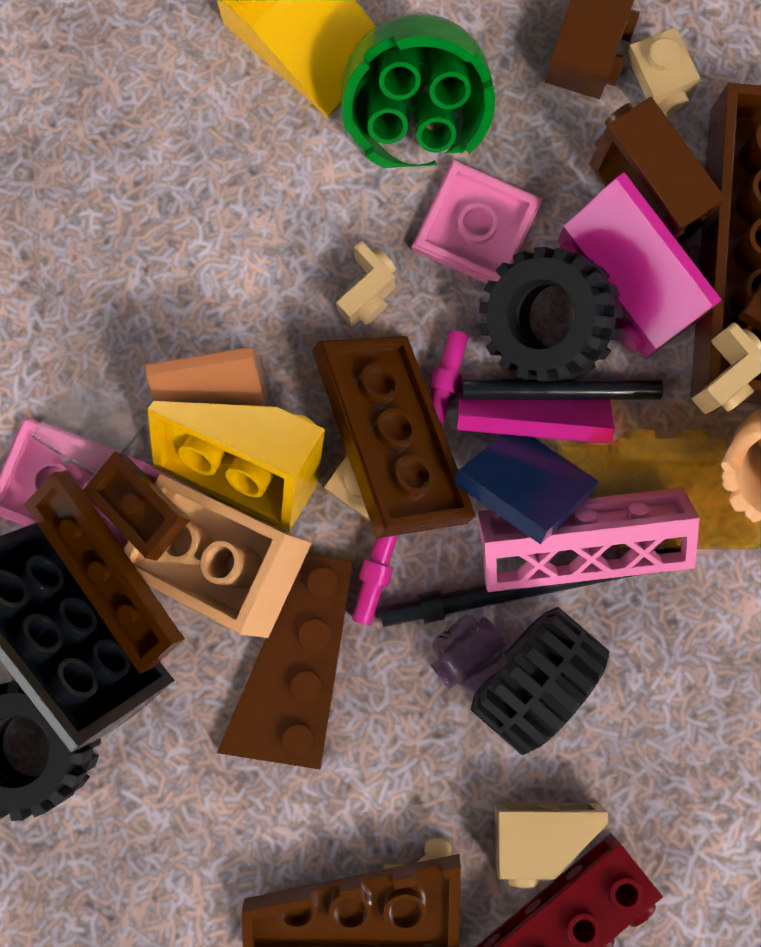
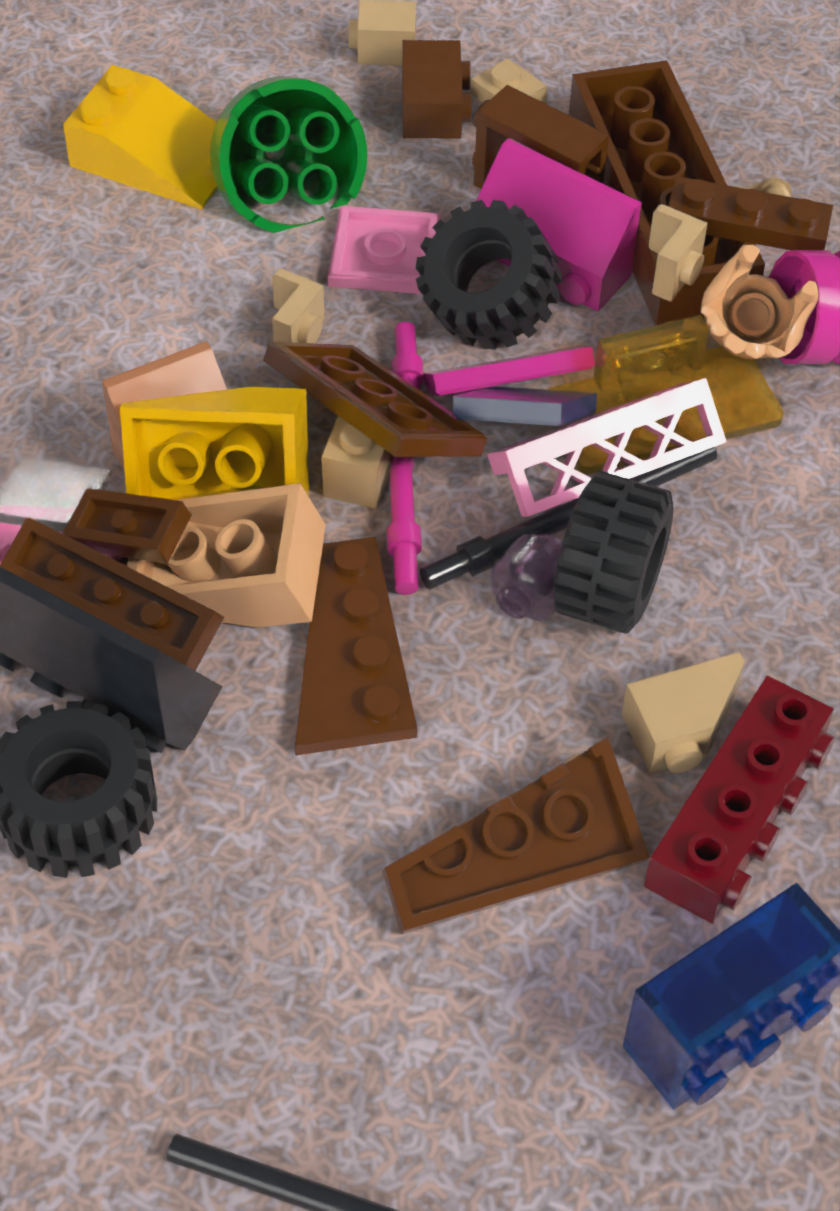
camera: 25 degrees left, 30 degrees down
black bar [459,379,663,400] -> none

